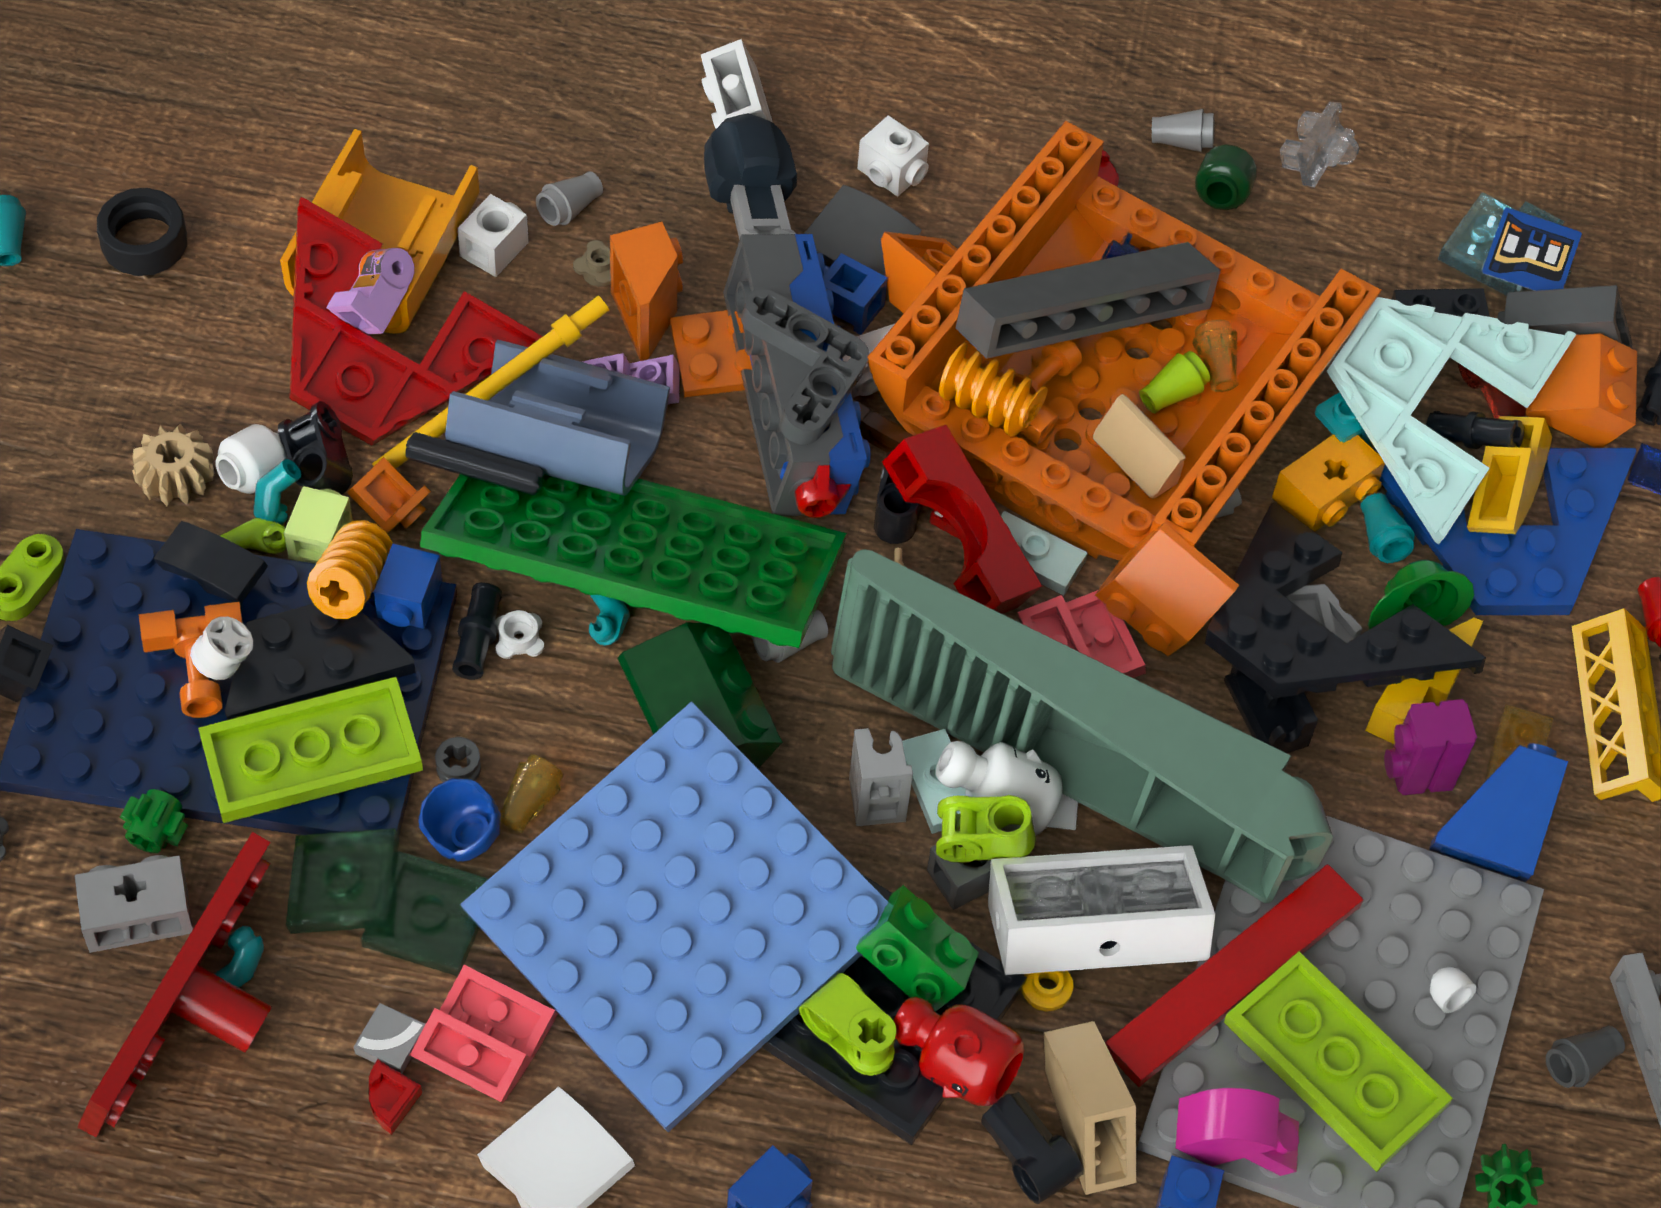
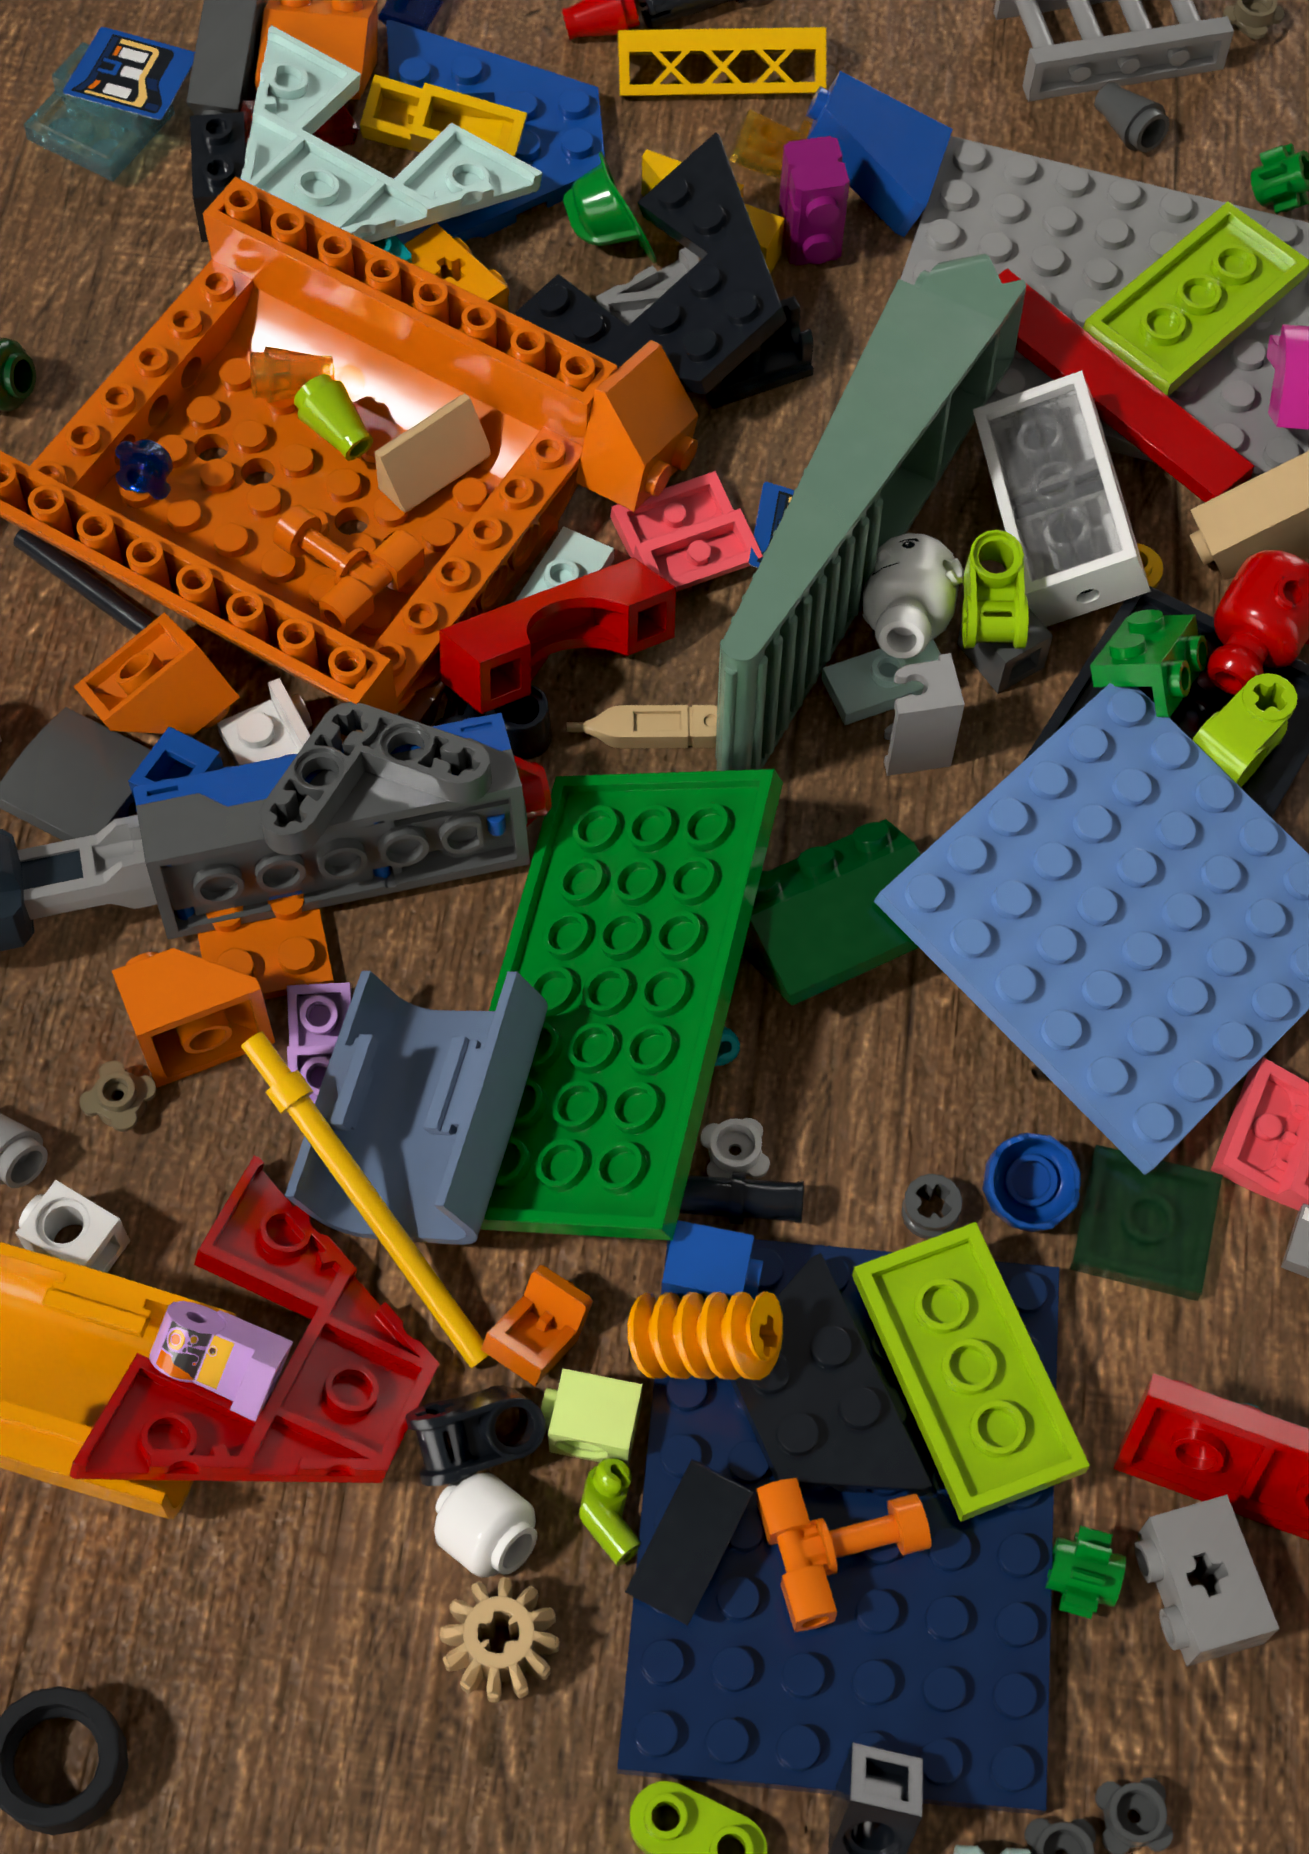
camera: 90 degrees left, 5 degrees up
white wheel [190,616,253,680] -> none
teal arm [253,459,301,525] -> none
clear green tile [286,828,400,934] -> none
black axle [405,432,544,495] -> none
clear yellow cone [500,754,564,833] -> none
light orange piece [939,343,1048,437] -> none
dark grey brick [955,242,1220,359] -> none
teal cone [1360,493,1415,563] -> none
black pin [1426,410,1524,449] -> none
white hinge [1430,967,1476,1013] -> none

